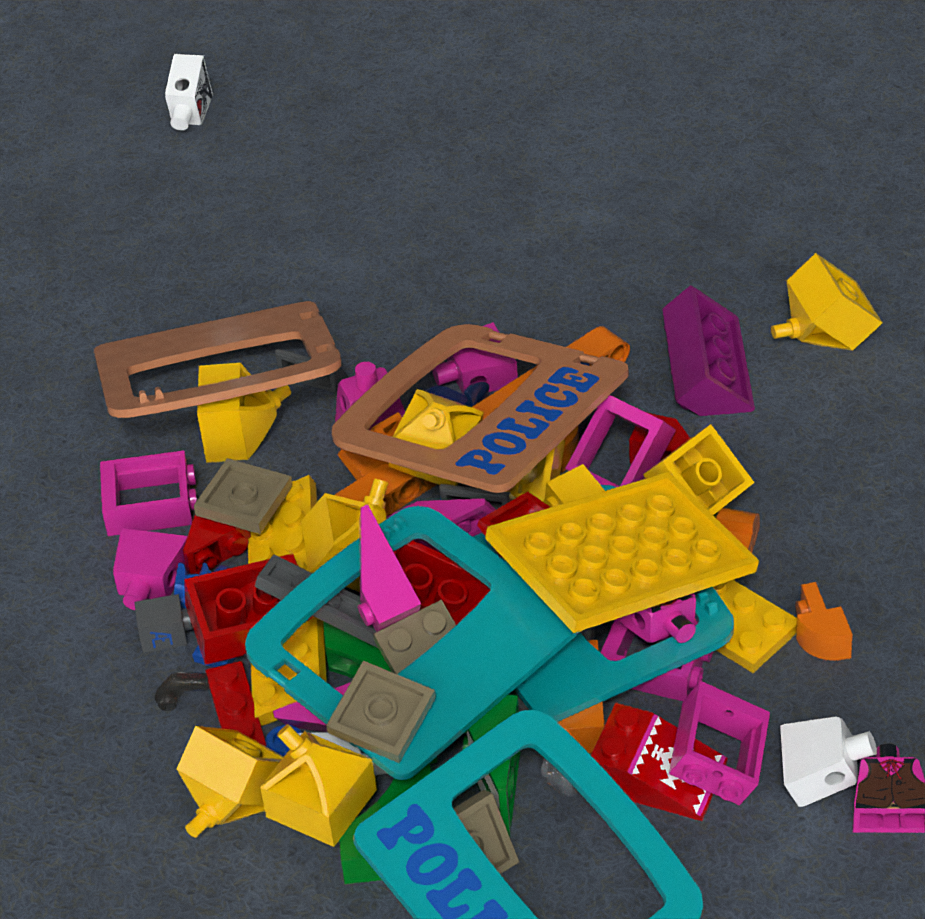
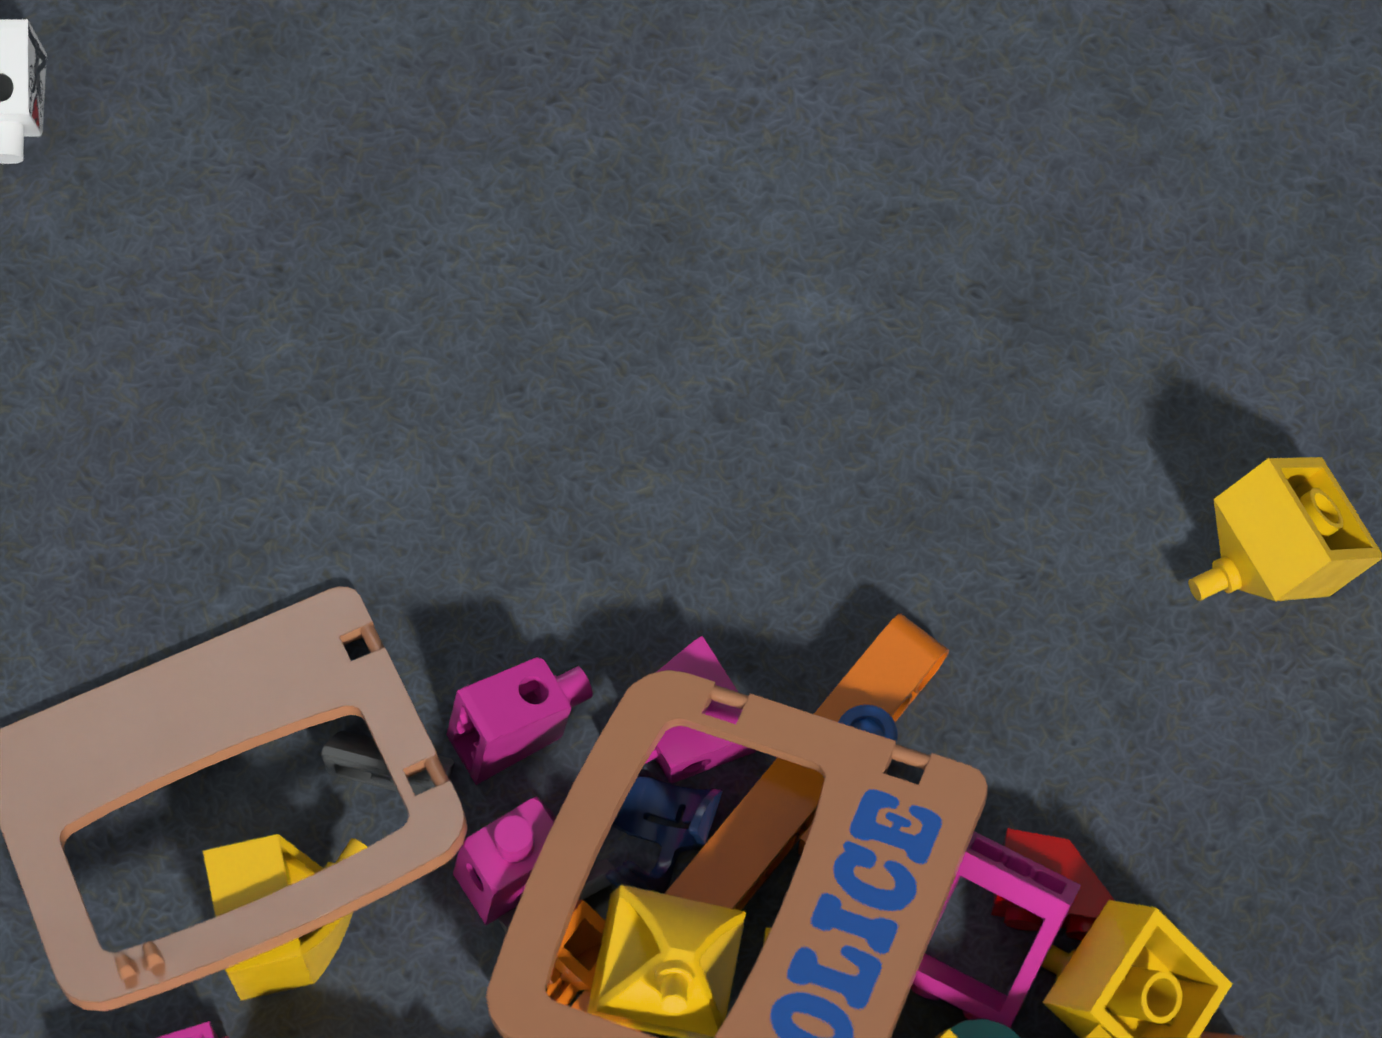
camera: 15 degrees left, 25 degrees up
magenta slope [662,285,755,416] -> none
none -> dark pink torso [446,657,593,785]

